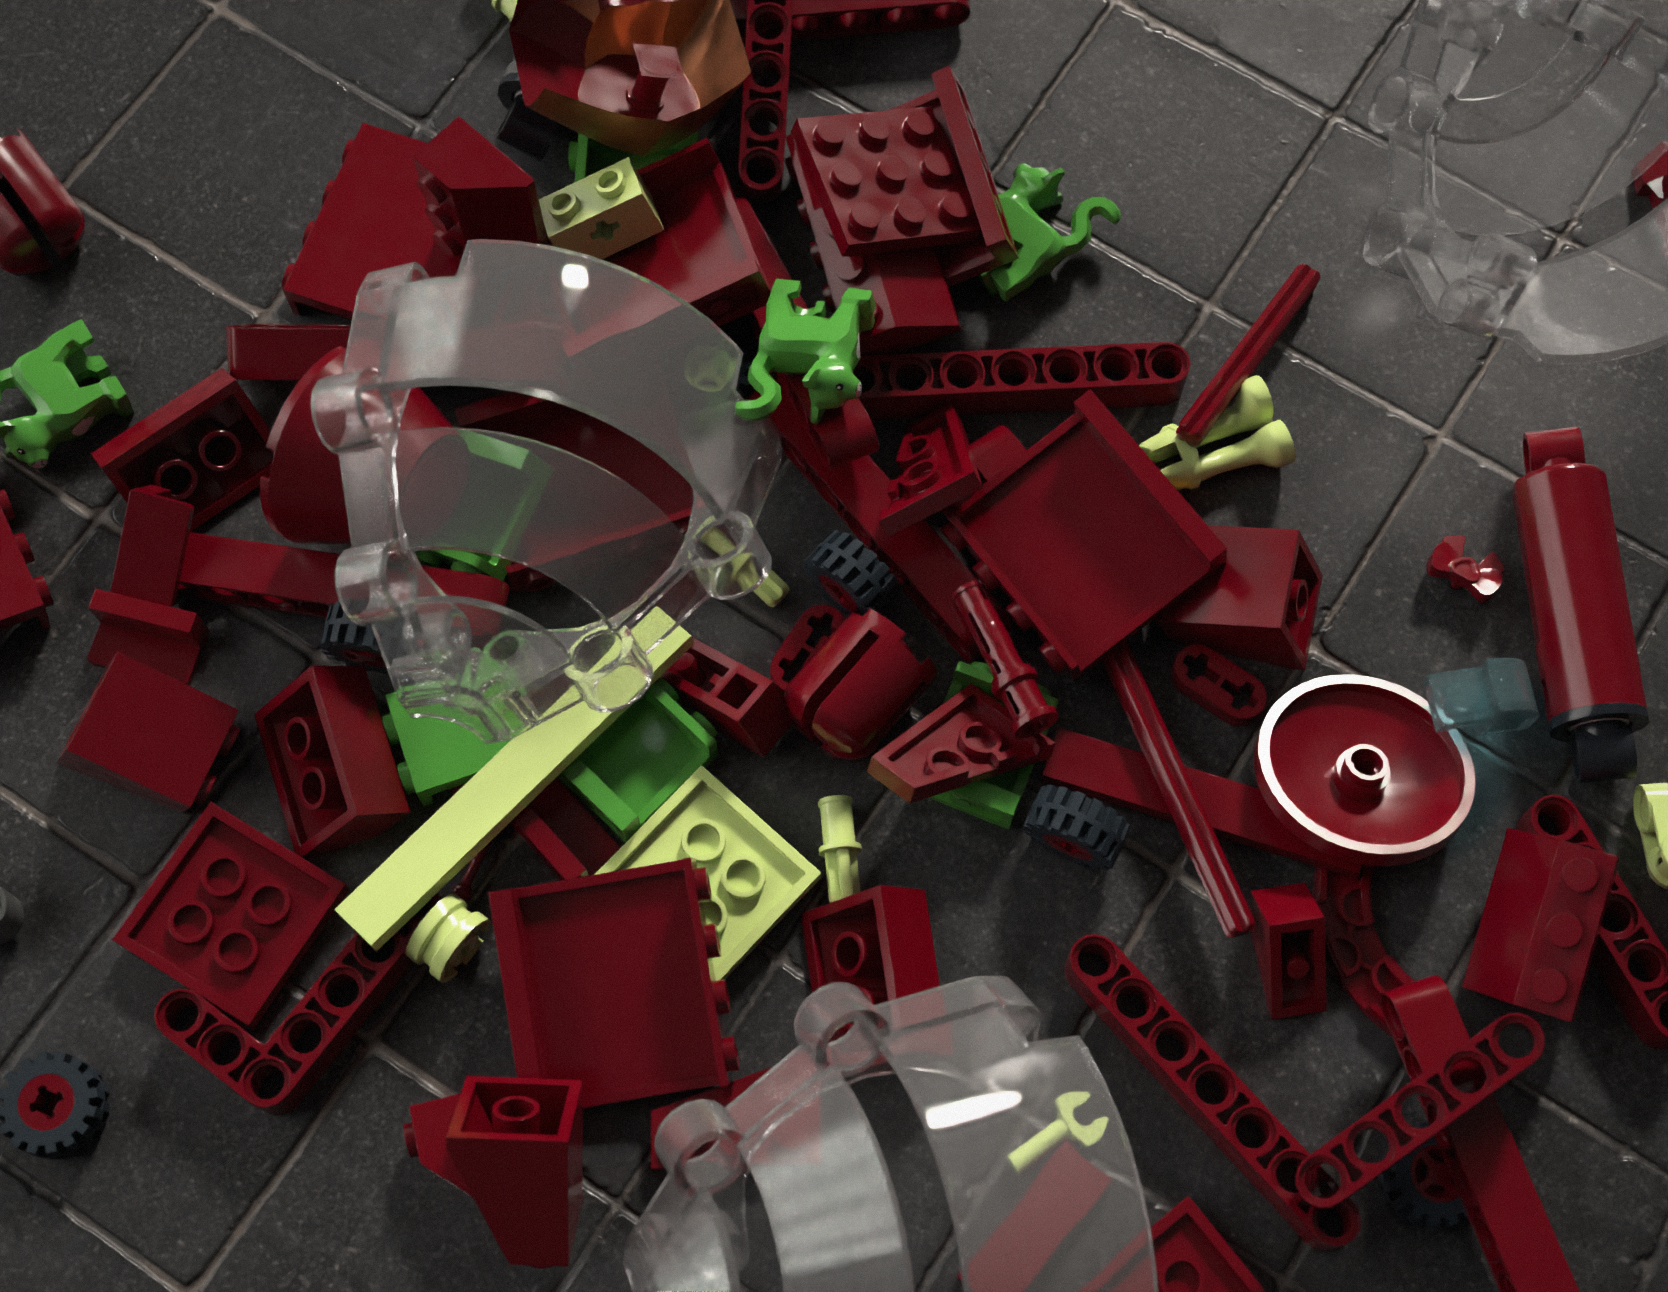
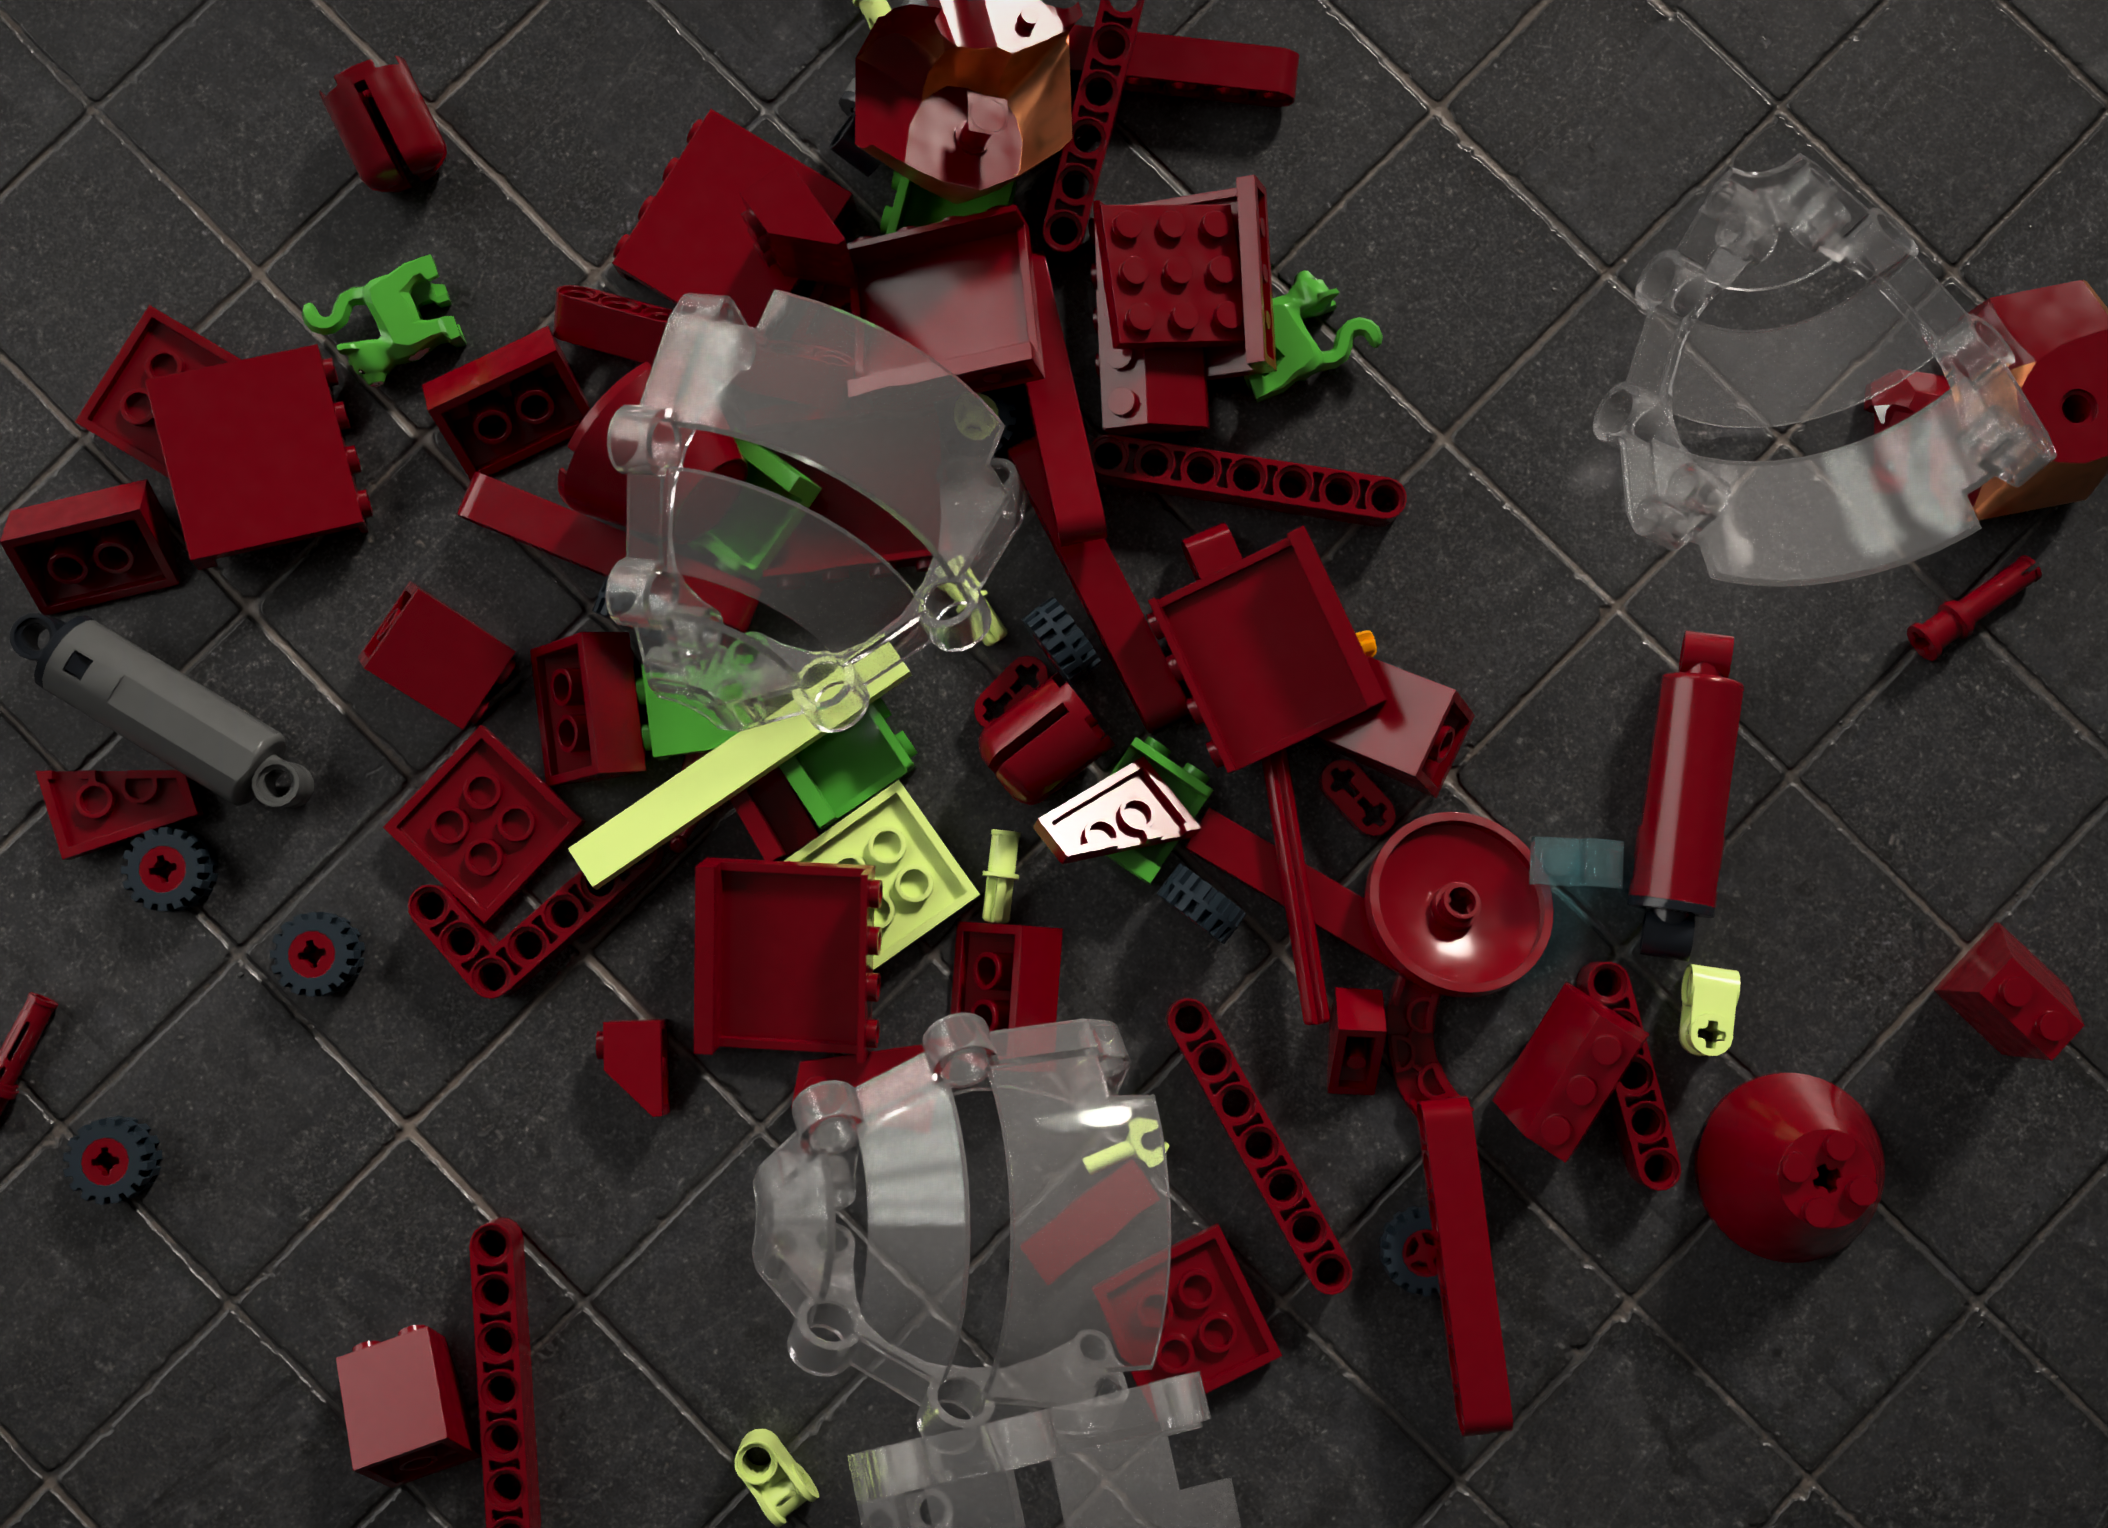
camera: 10 degrees right, 15 degrees up
dark red panel [87,588,210,686] -> none
dark red panel [110,485,194,607] -> none
yellowish green wheel [405,893,491,983] -> none
dark red slope [446,1076,583,1269] -> none
yellowish green brick [539,157,664,273] -> none
dark red slope [661,637,793,757] -> none
bright green animal [735,279,876,424] -> none
dark red wing [878,402,983,537] -> none
dark red pin [952,580,1059,739] -> none
yellowish green piece [1139,375,1296,491] -> none
dark red axle [1176,263,1320,447] -> none
dark red beam [1296,1013,1545,1208] -> none
dark red piece [1426,535,1504,603] -> none

